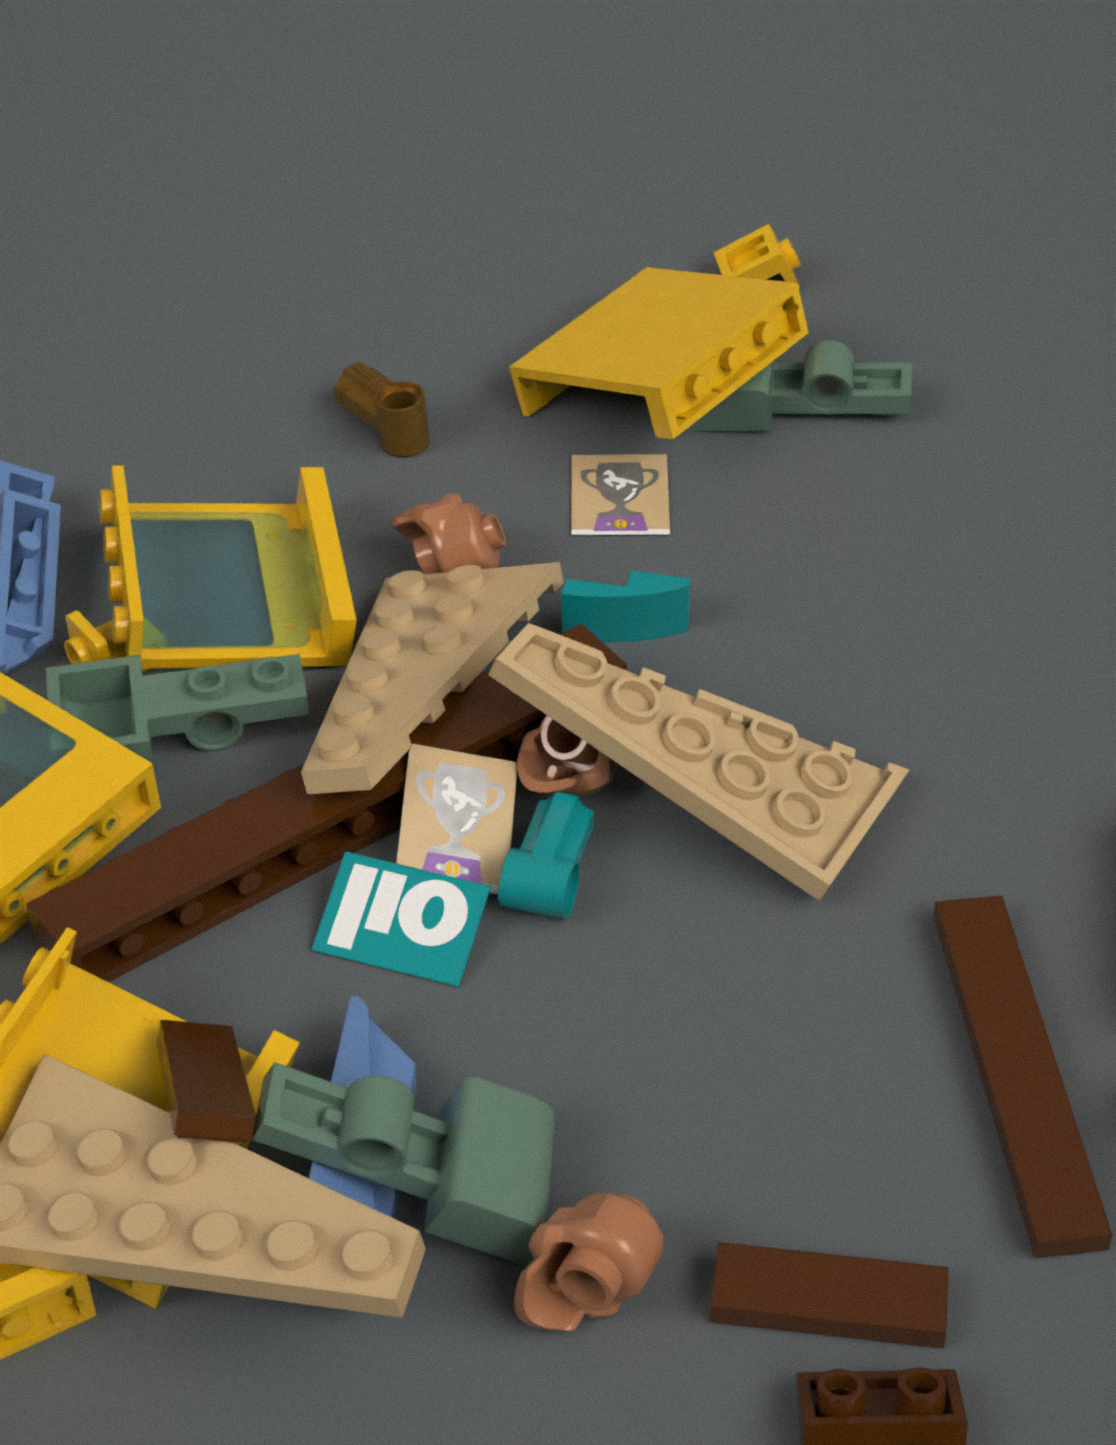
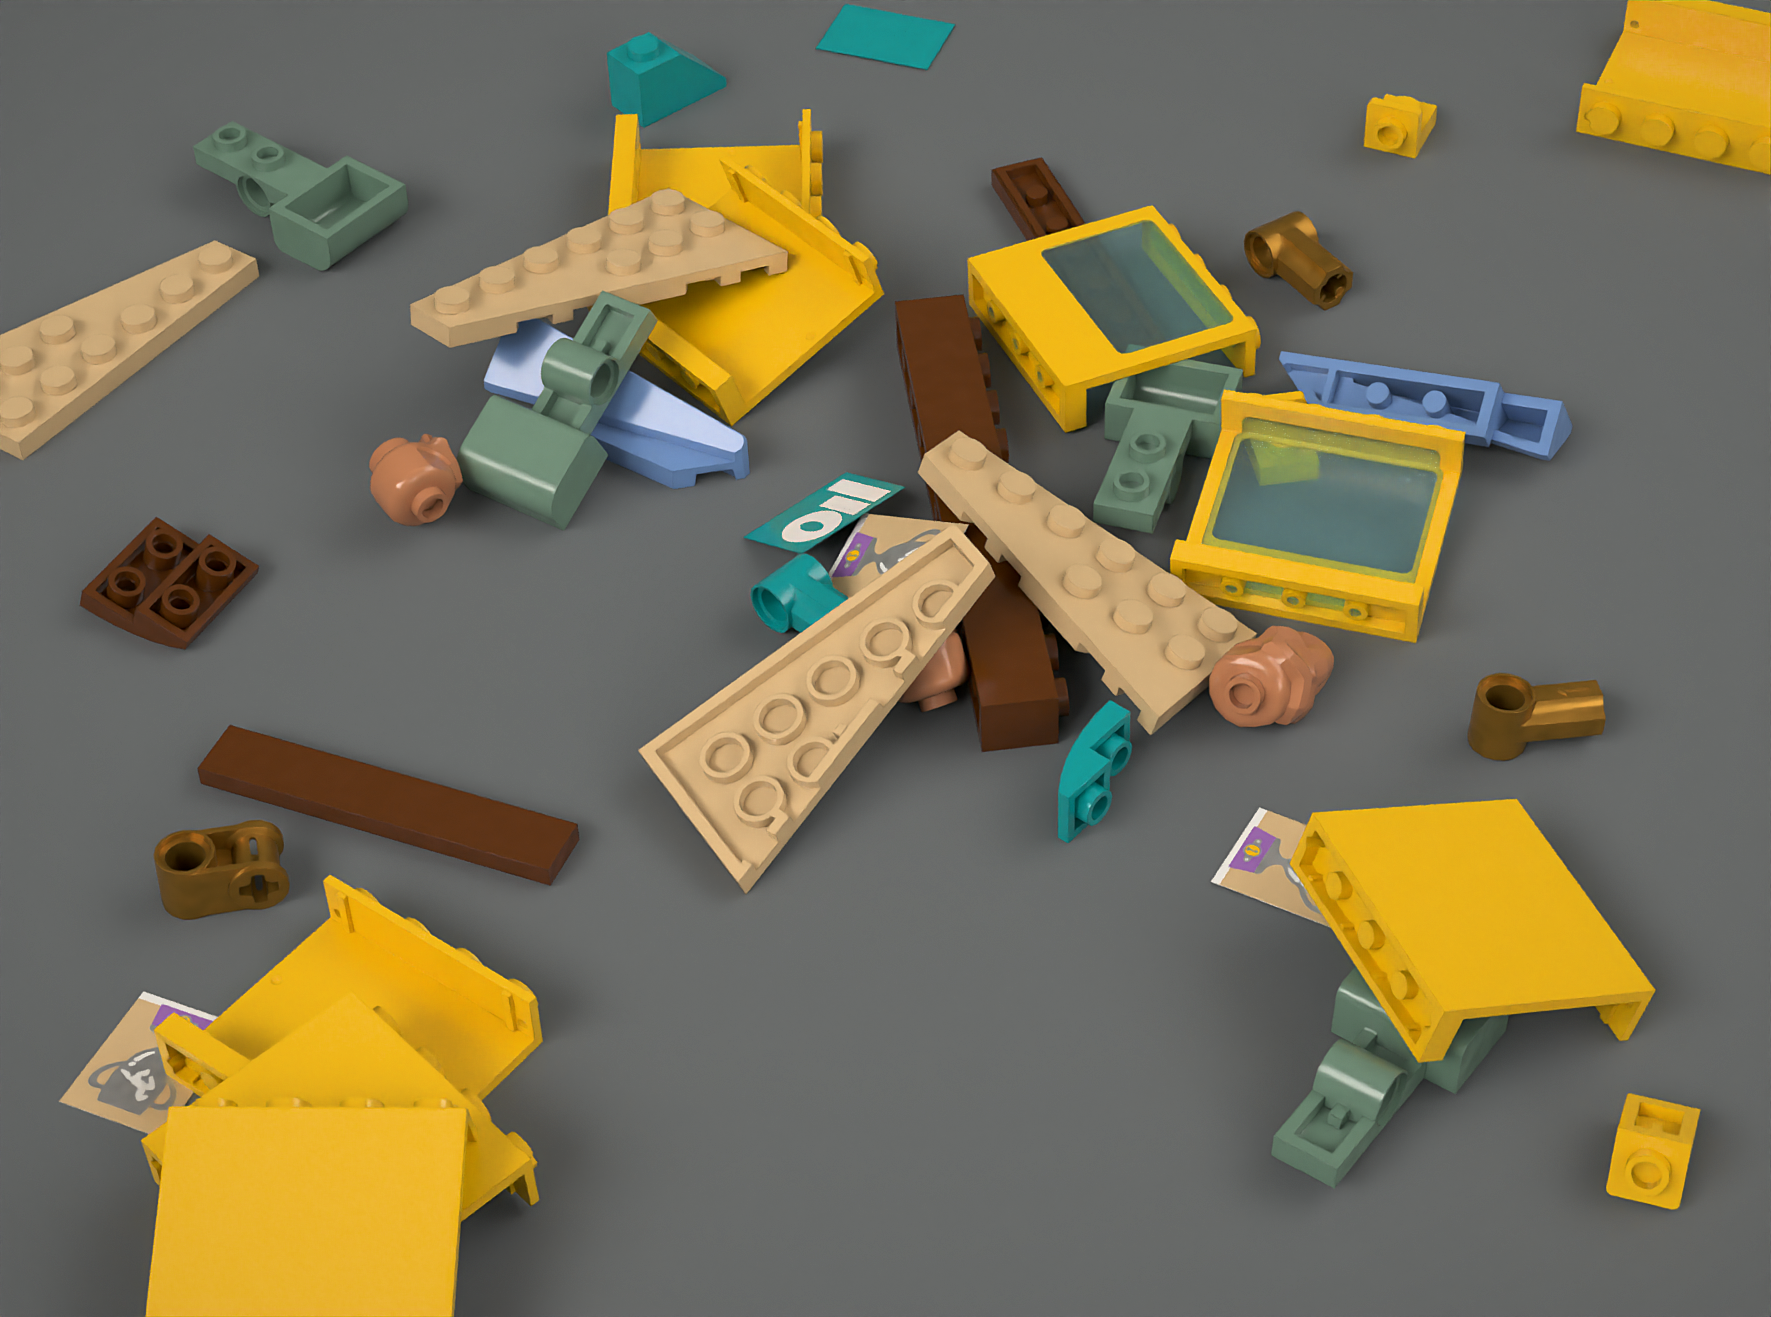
camera: 120 degrees right, 0 degrees up
reddish brown tile [157,1020,256,1143] -> none
reddish brown tile [710,1242,949,1348] -> none

